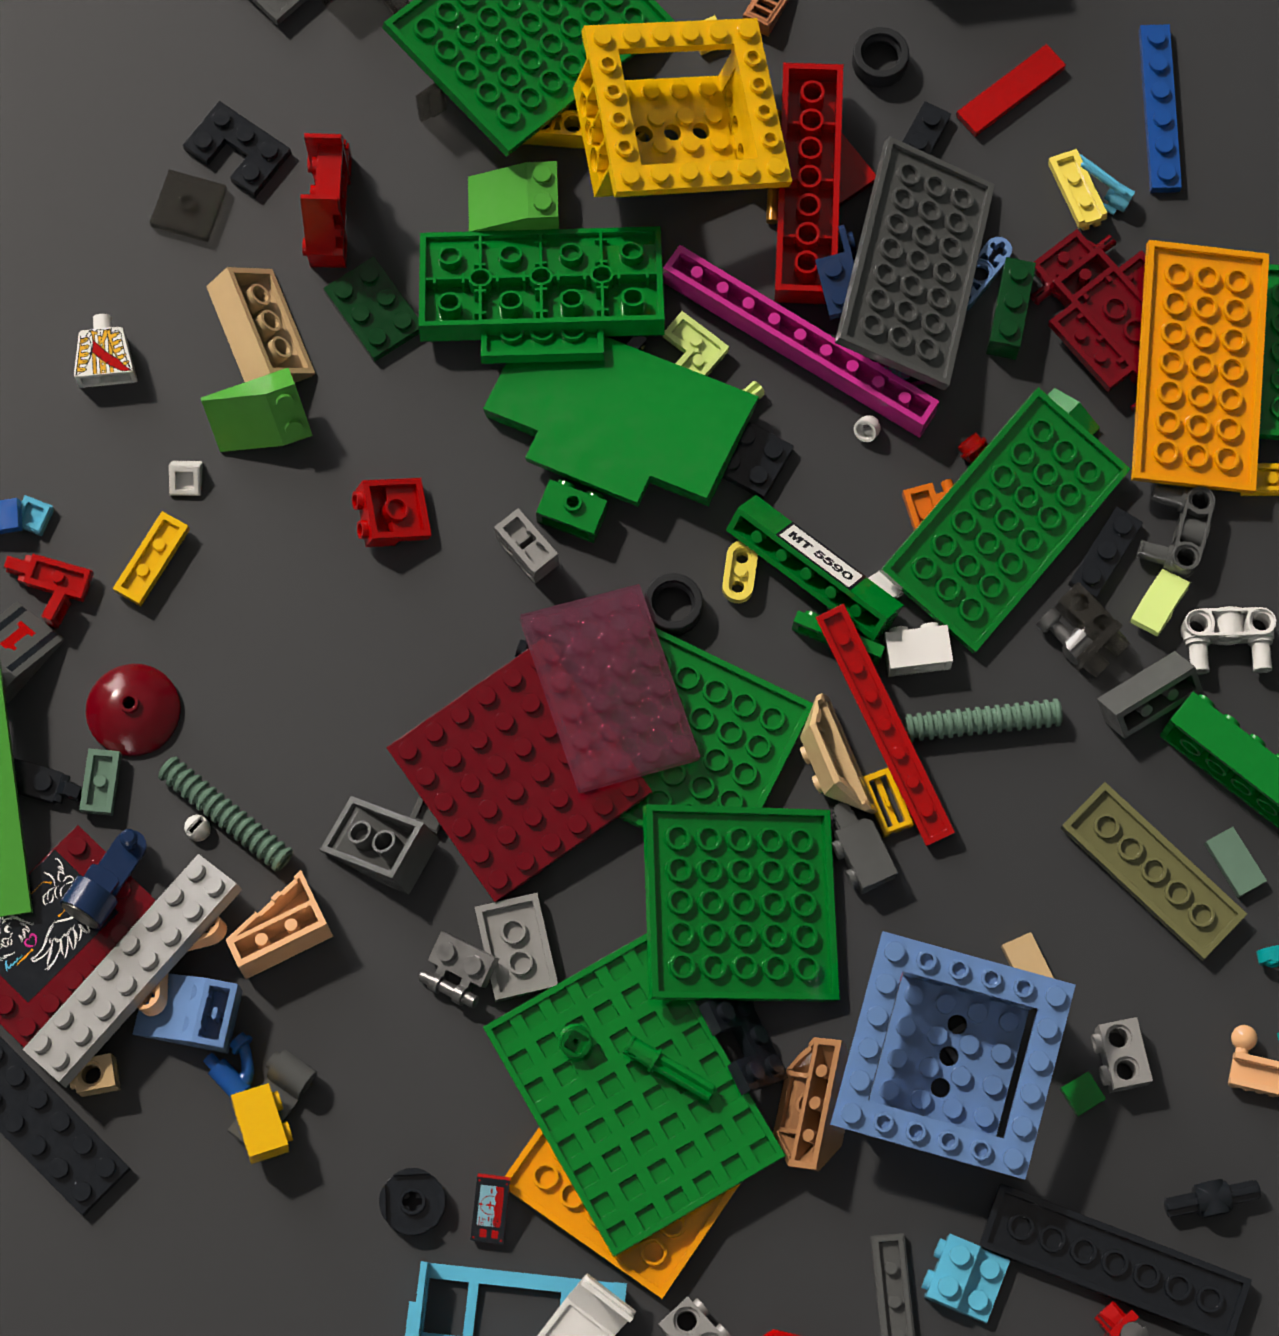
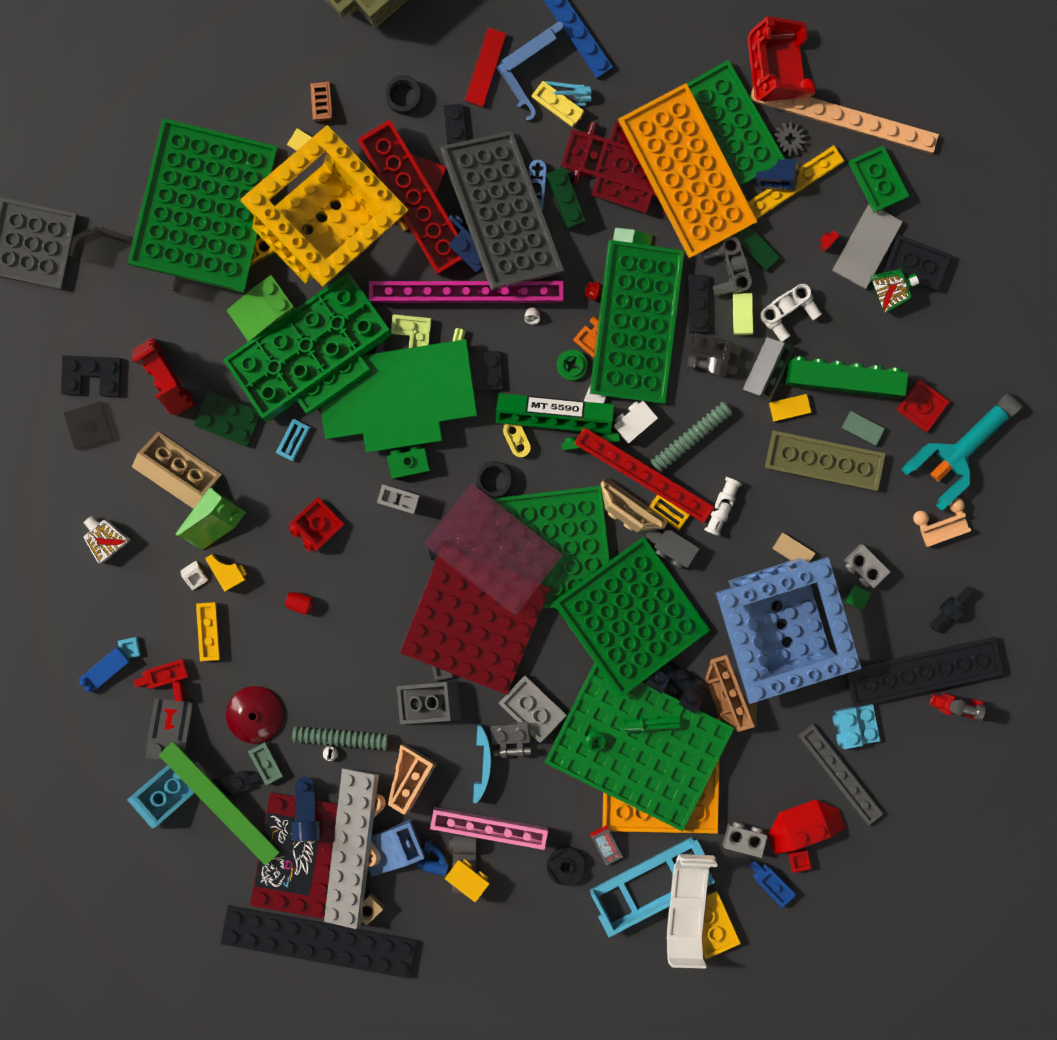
camera: 30 degrees left, 15 degrees up
none -> yellow arch [205,554,247,592]
none -> medium azure tile [276,419,311,462]
none -> red brick [284,591,314,615]
none -> bright pink brick [430,807,548,850]
none -> medium azure slope [473,724,491,803]
none -> medium blue hinge [497,22,563,121]
none -> green gear [556,350,587,380]
none -> white piece [704,477,742,537]
none -> dark green tile [732,226,780,271]
none -> yellow tile [769,394,811,422]

